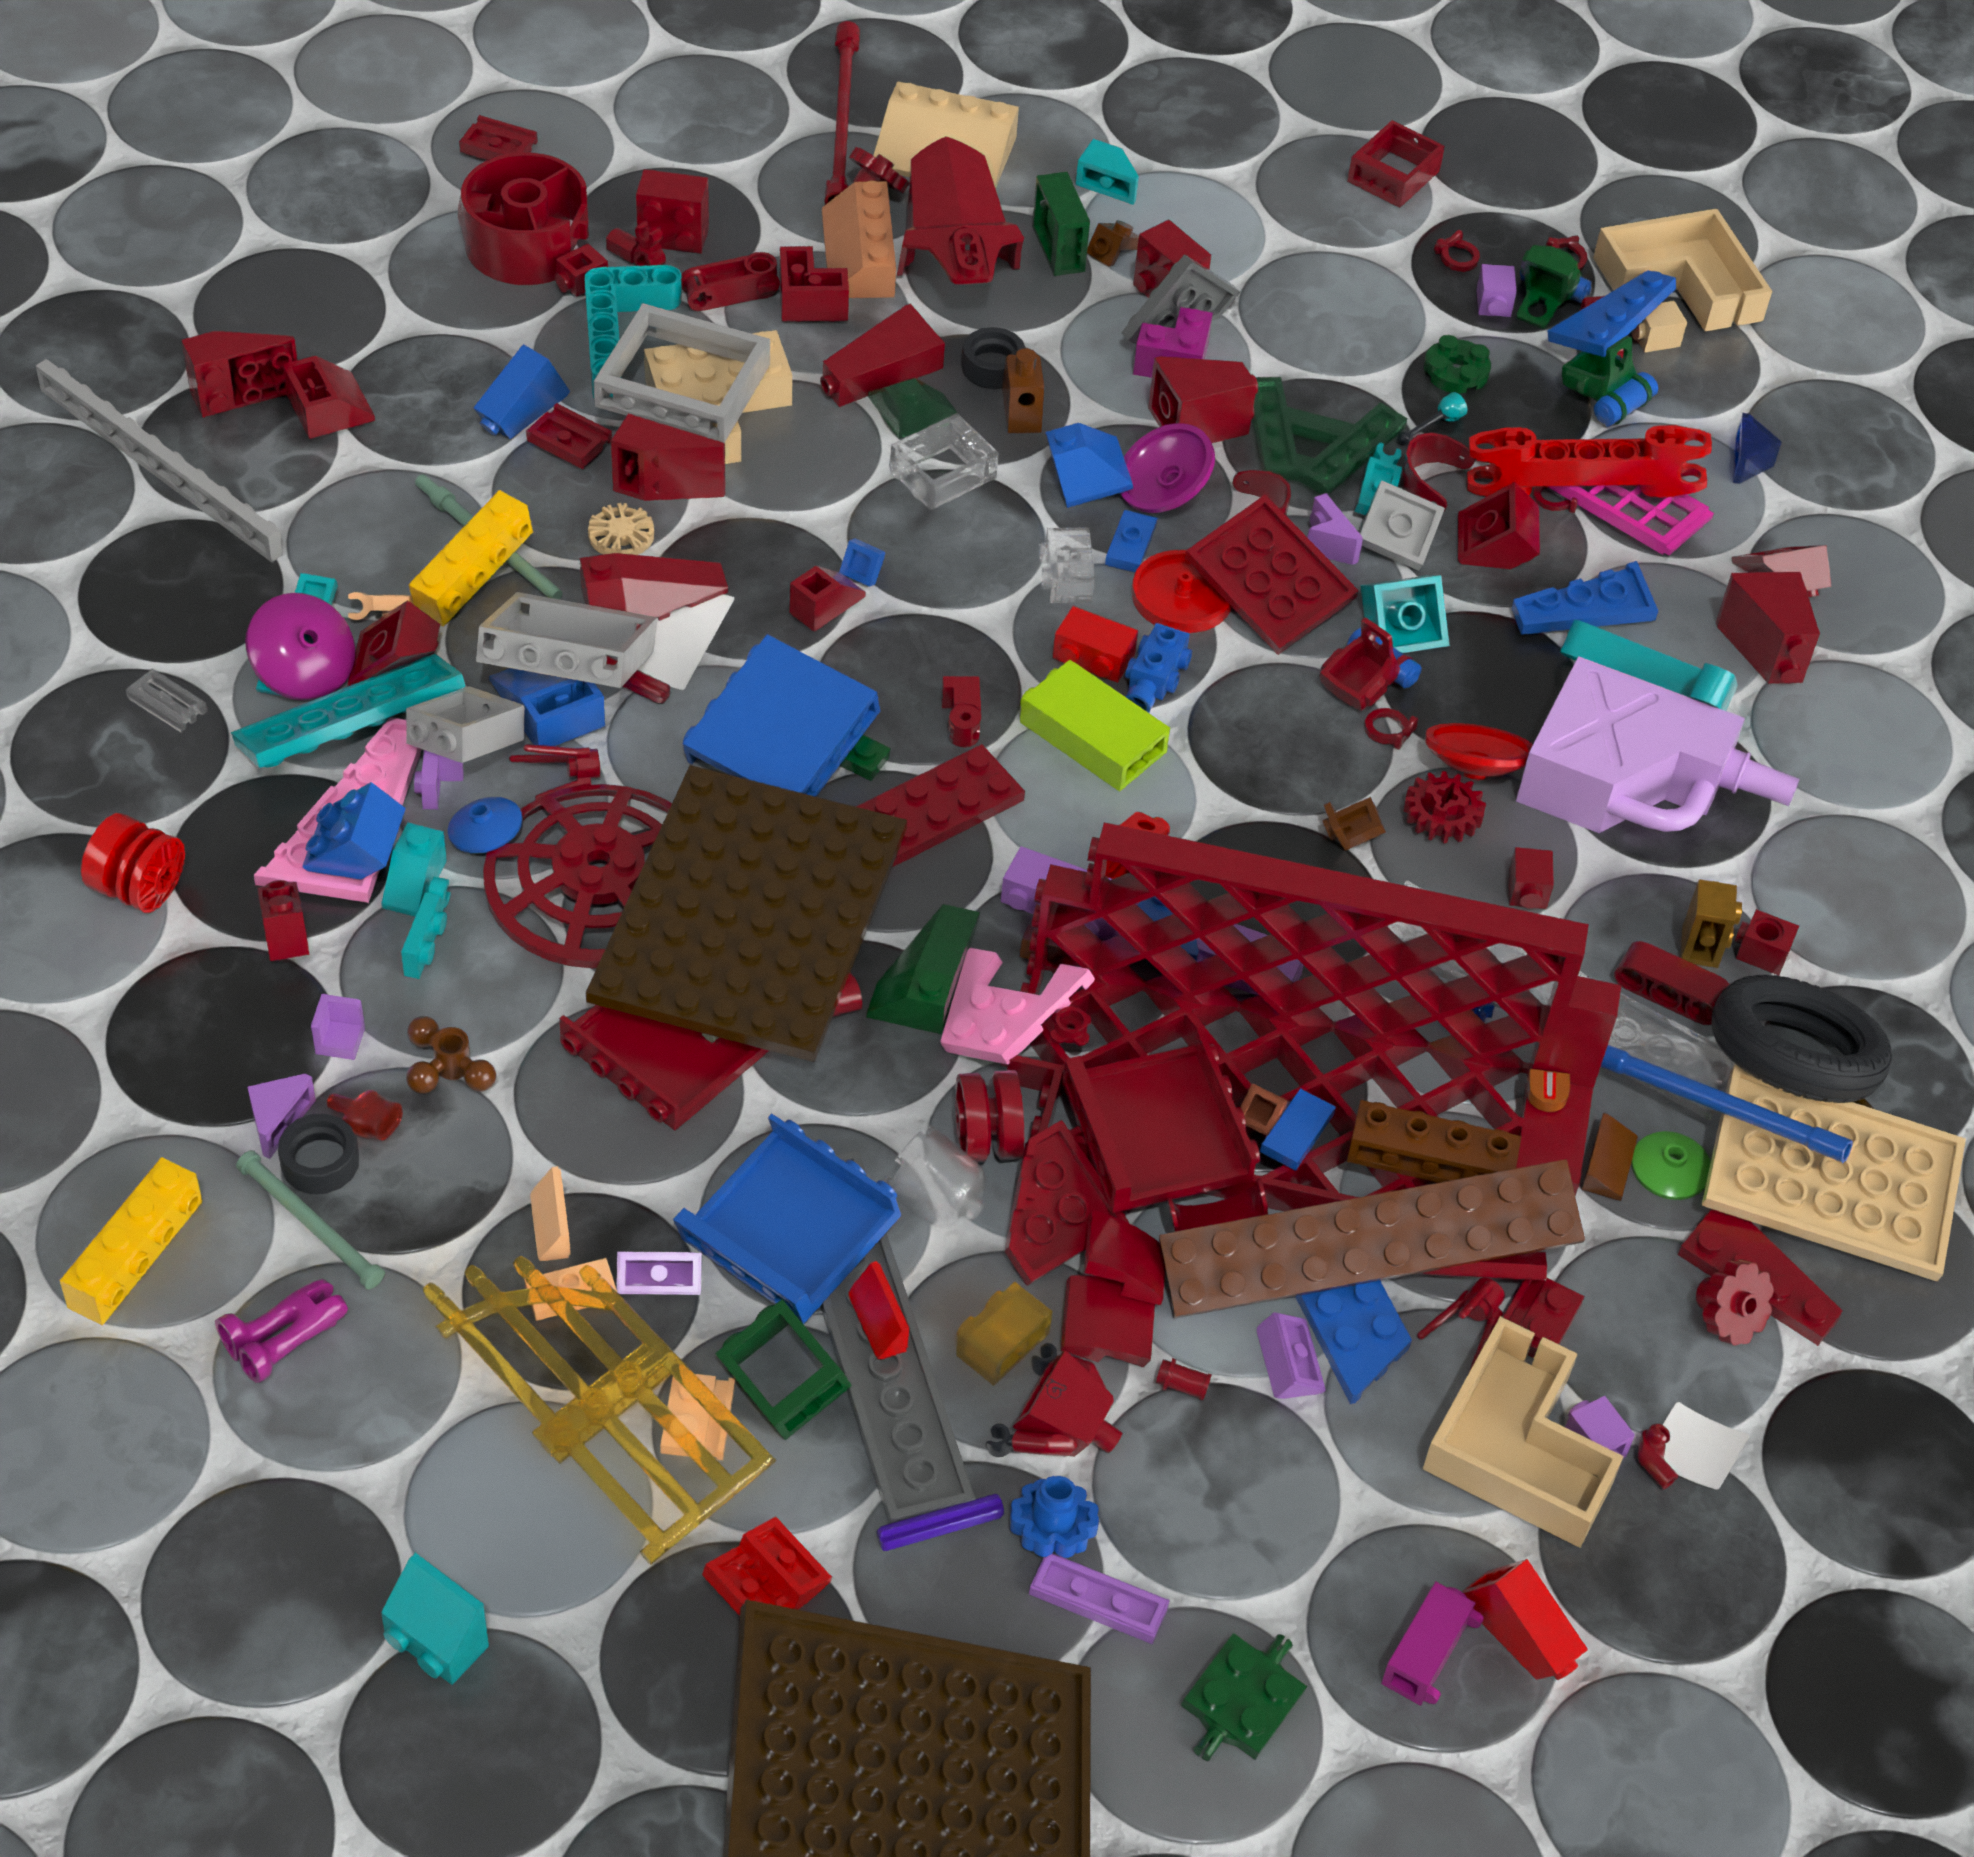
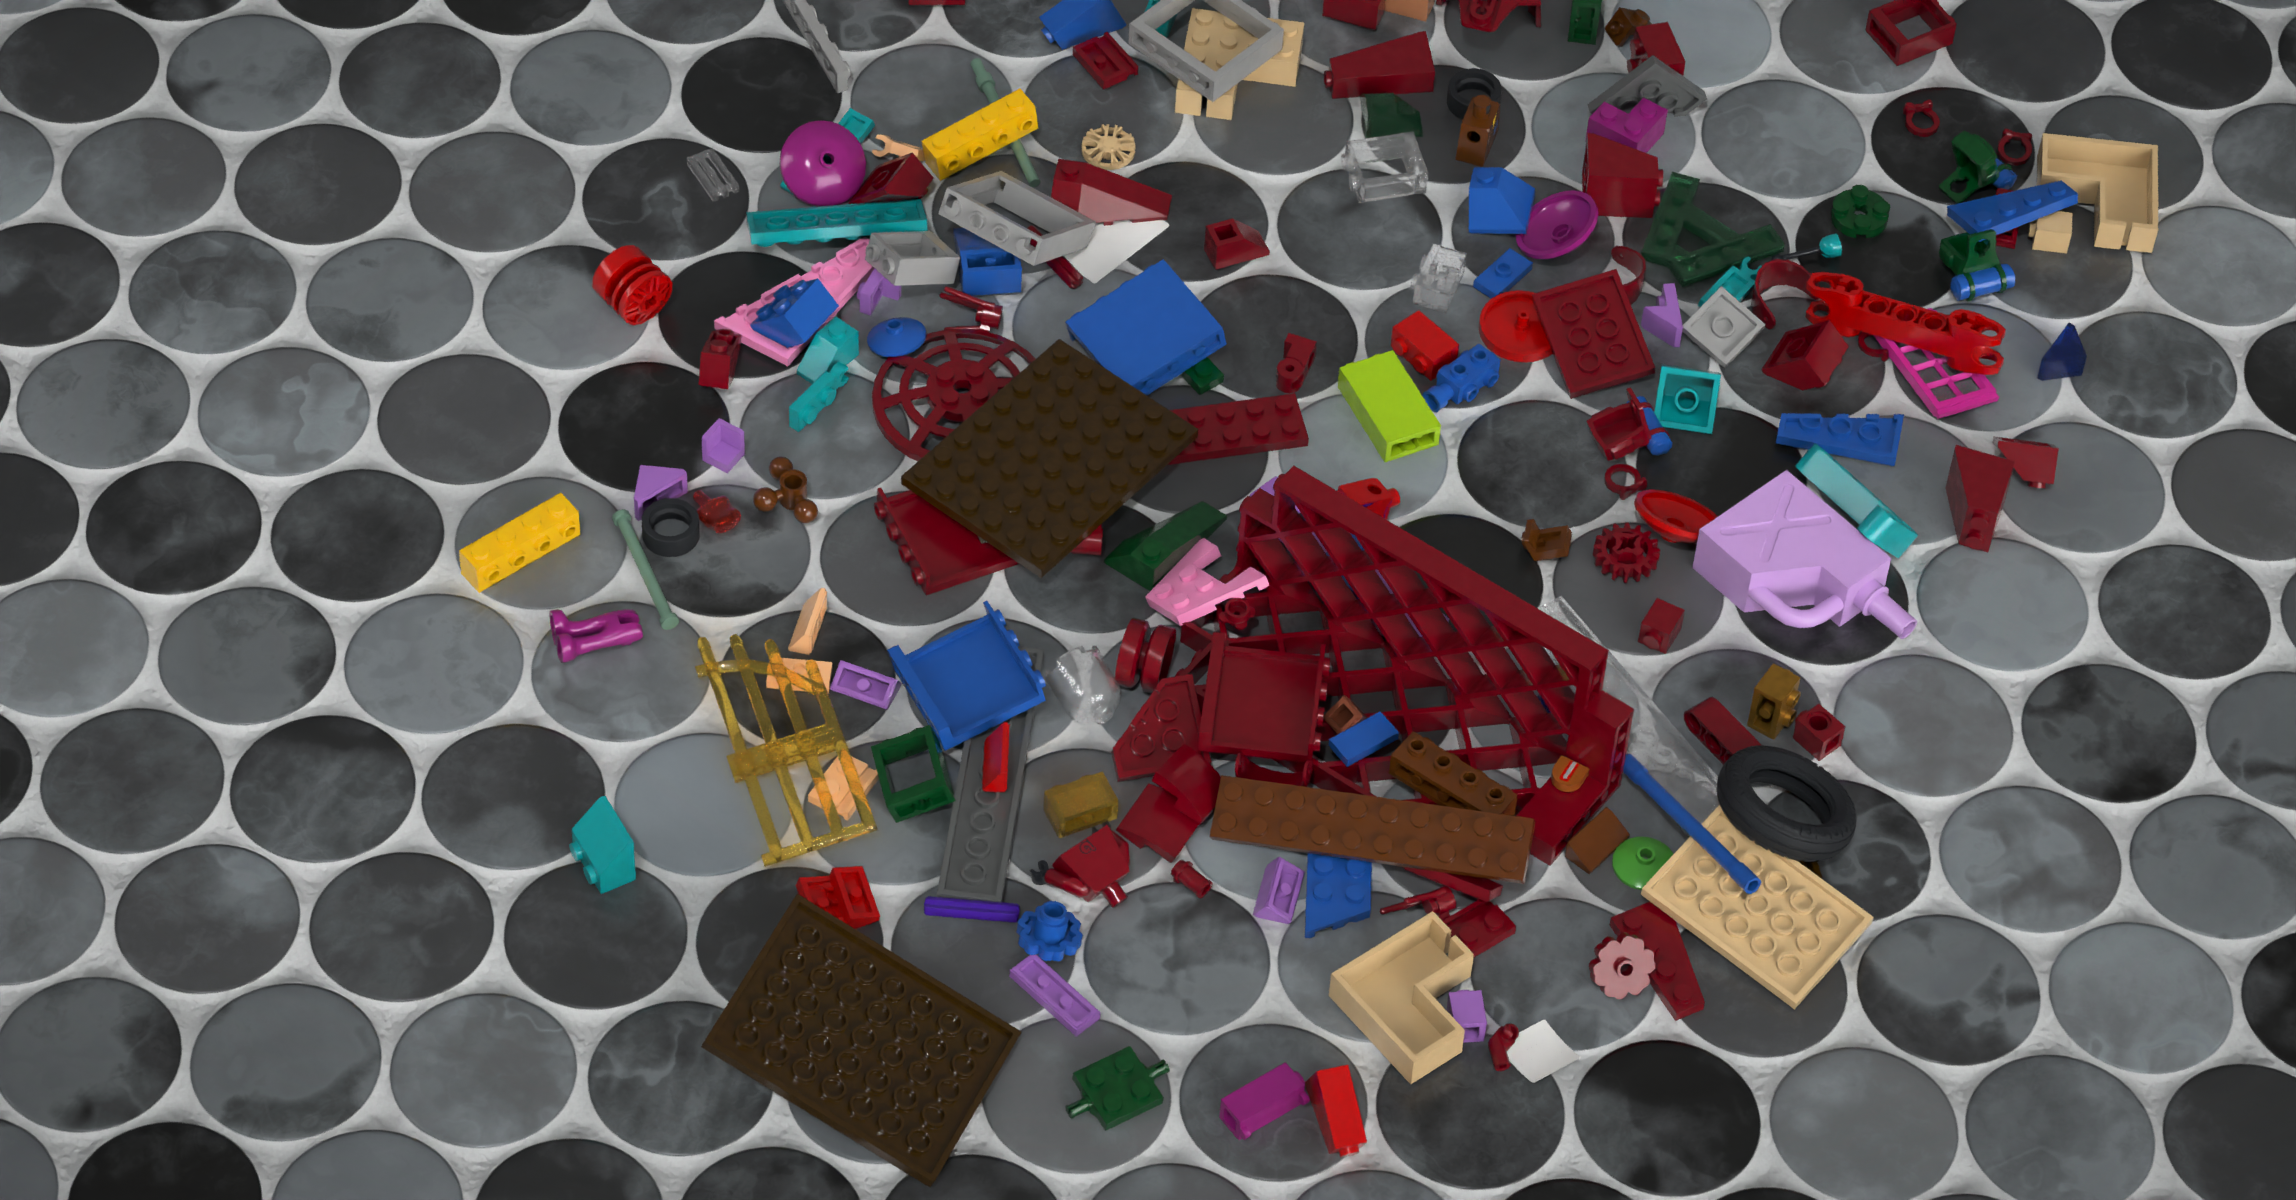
camera: 25 degrees right, 0 degrees up
dark red slope [611,413,725,501] -> none
blue tile [839,538,885,587] -> none
medium lavender brick [1476,264,1516,317] -> none

